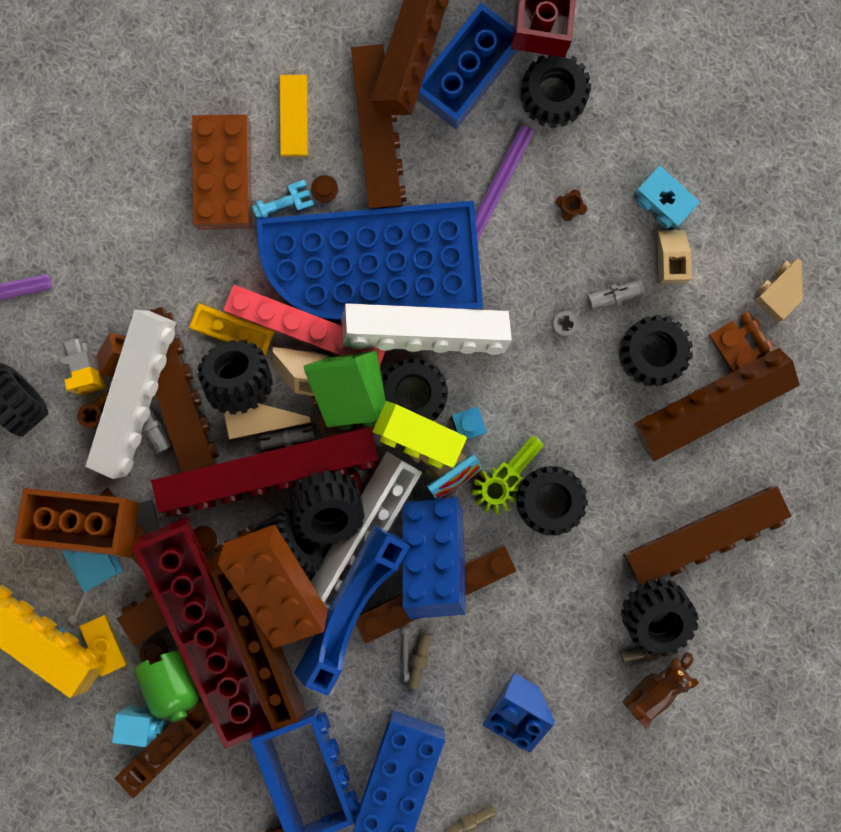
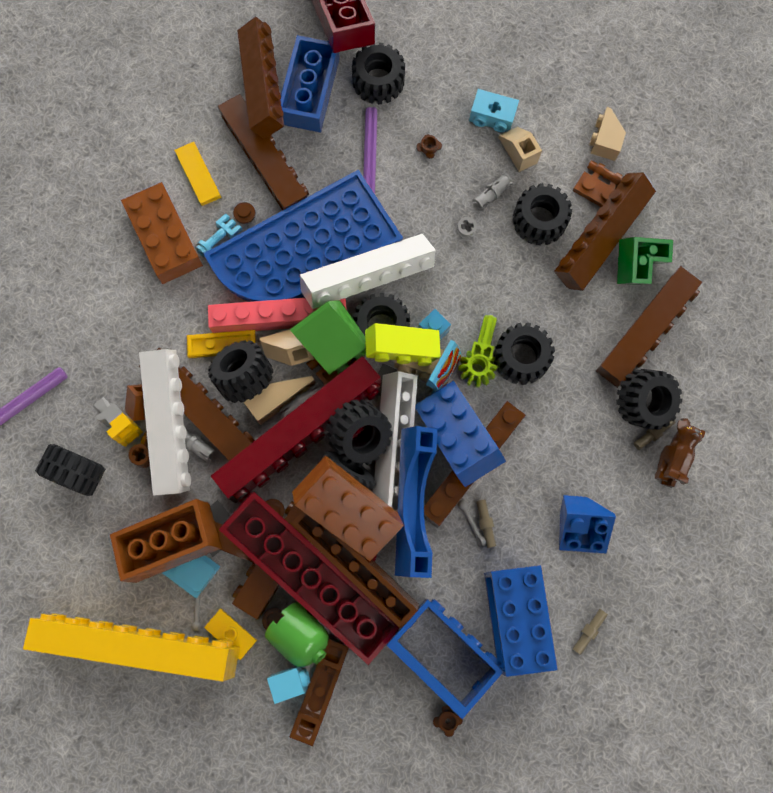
camera: 30 degrees left, 10 degrees down
none -> green brick [617,237,673,285]

